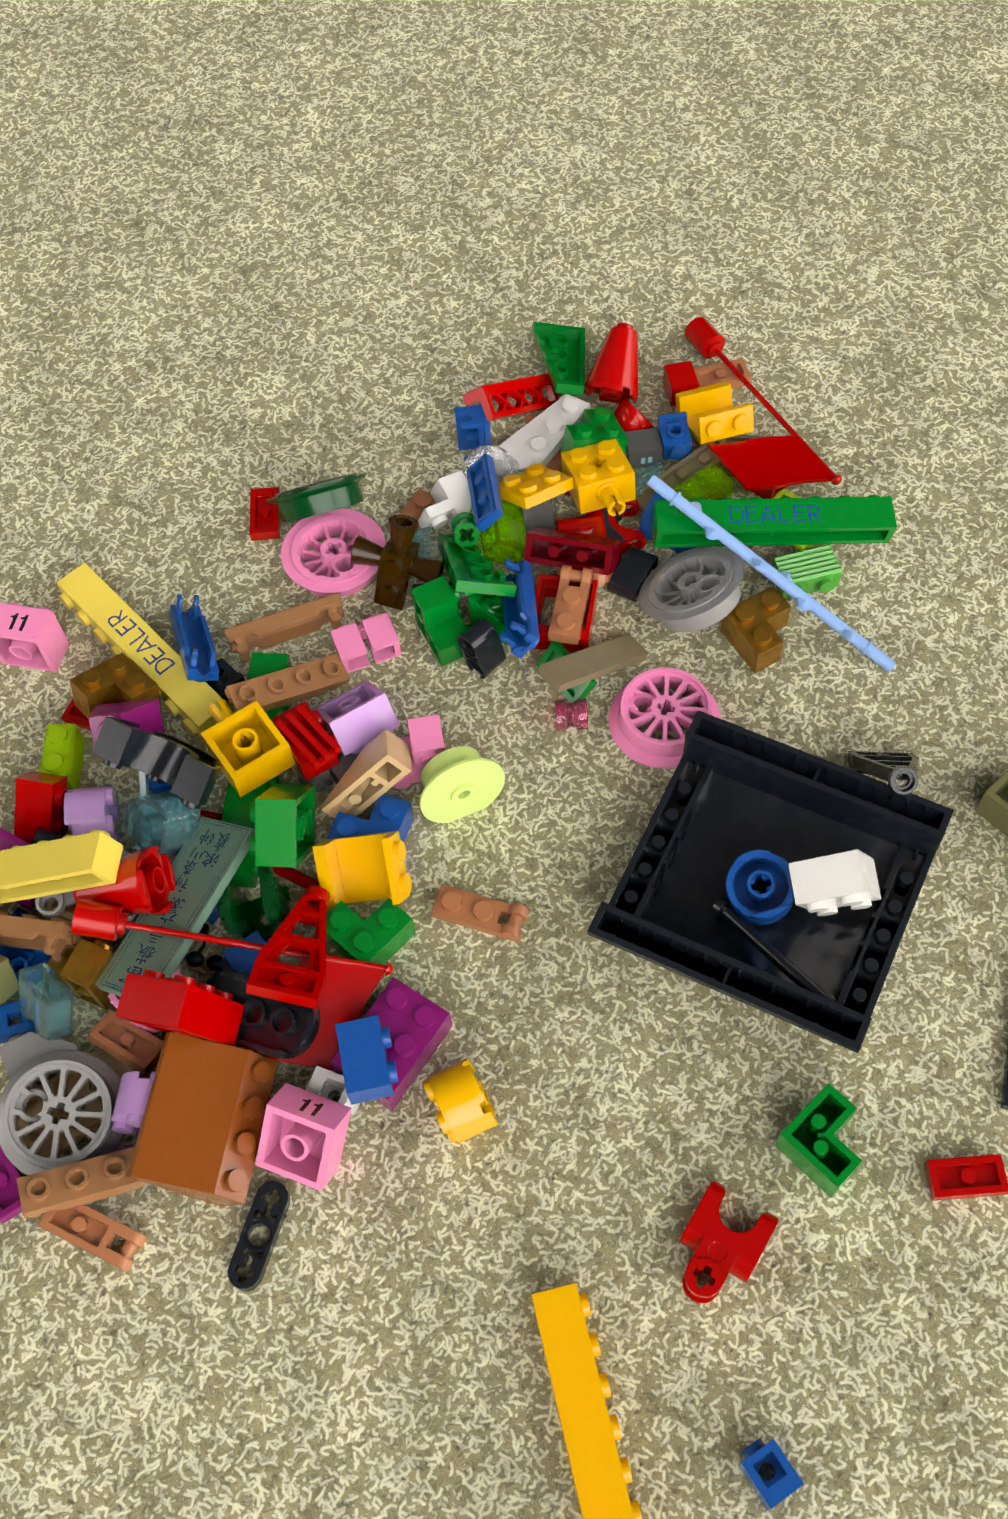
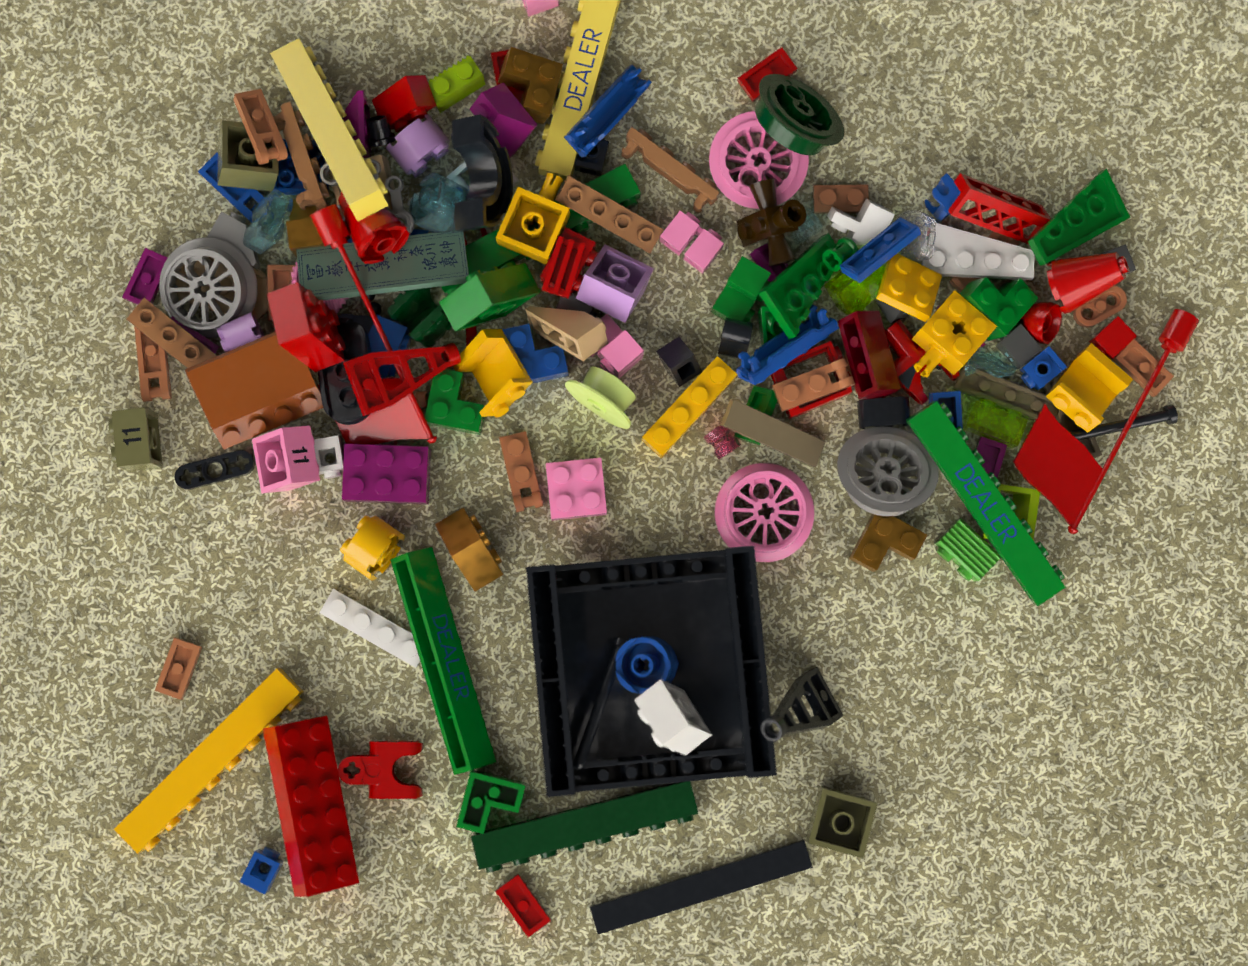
camera: 50 degrees right, 25 degrees up
blue brick [335,1015,399,1105] -> none
light blue plant [647,475,896,672] -> none
none -> olive brick [108,407,163,472]
none -> nougat plate [155,638,202,700]
none -> red brick [263,715,359,897]
none -> white plate [319,589,420,668]
none -> green brick [390,547,496,775]
none -> pearl gold brick [435,508,504,592]
none -> dark green brick [471,781,699,873]
none -> bright pink brick [546,458,607,521]
none -> yellow brick [641,356,737,459]
none -> black brick [656,337,702,387]
none -> black bar [1069,405,1178,440]
none -> nougat plate [1073,286,1127,328]

